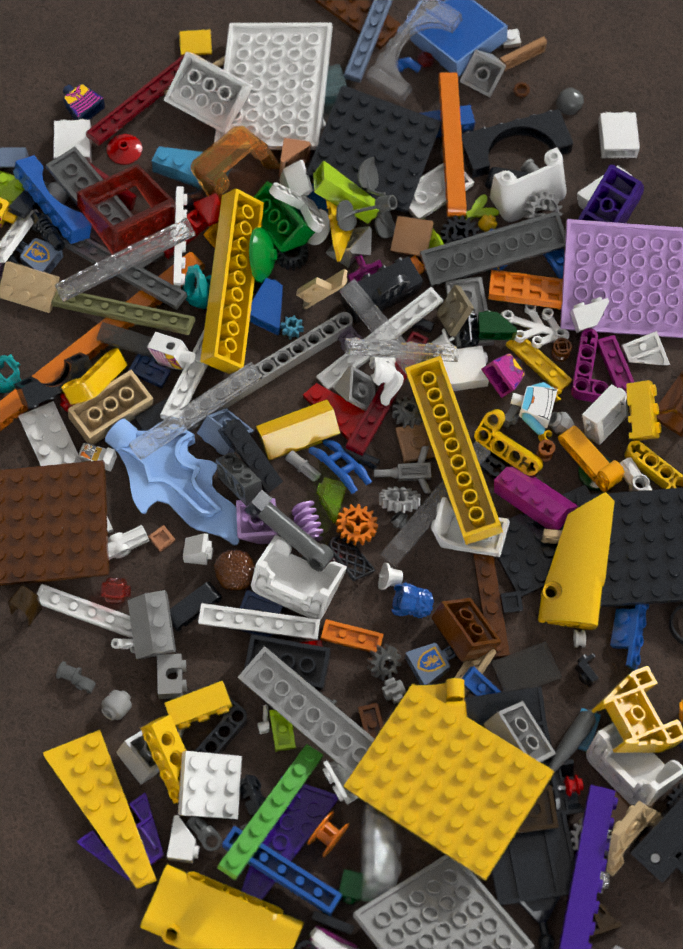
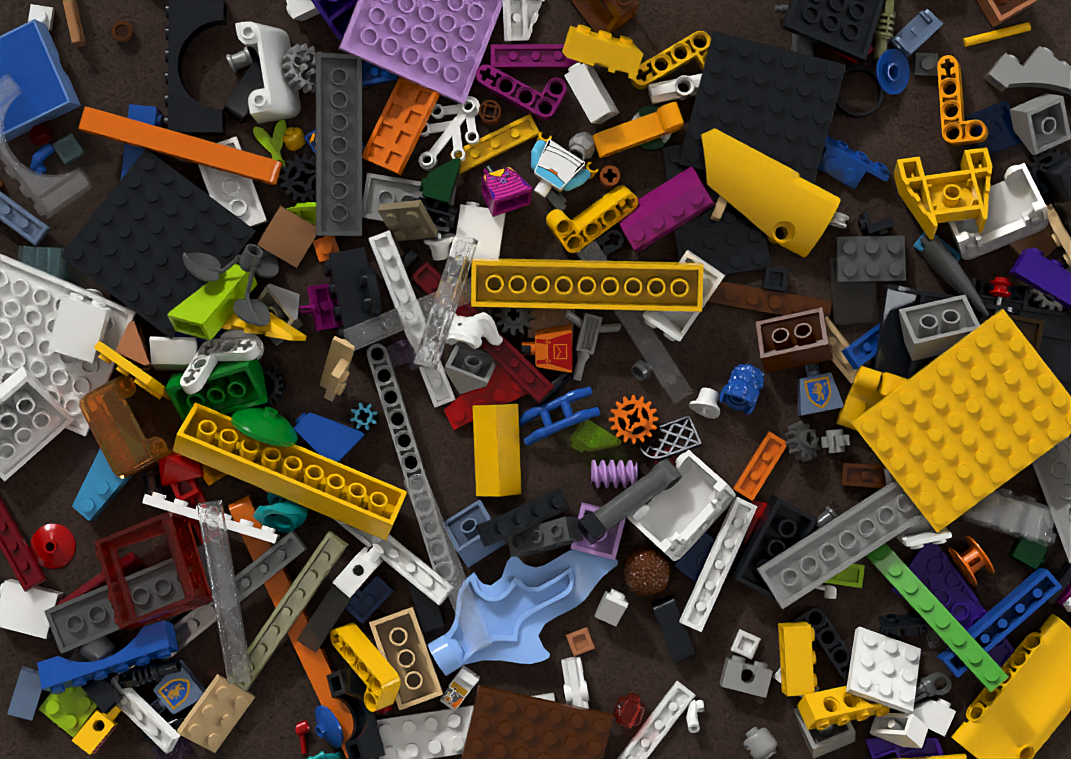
camera: 75 degrees left, 20 degrees up
light grey slope [128,590,176,659] -> none
light grey axle [285,450,321,481] -> none
light grey gear [379,486,421,513] -> none
light grey slope [459,50,506,97] -> none
white slope [570,297,609,333] -> none
none -> white brick [48,293,112,363]
none -> clear light blue plate [53,133,85,165]
none -> yellow plate [94,341,170,401]
none -> red hand [295,720,310,754]
none -> blue dish [315,705,344,748]
none -> torso [522,324,573,372]
none -> white tile [730,629,761,660]
none -> dark grey plate [835,235,906,283]
none -> white slope [870,713,928,748]

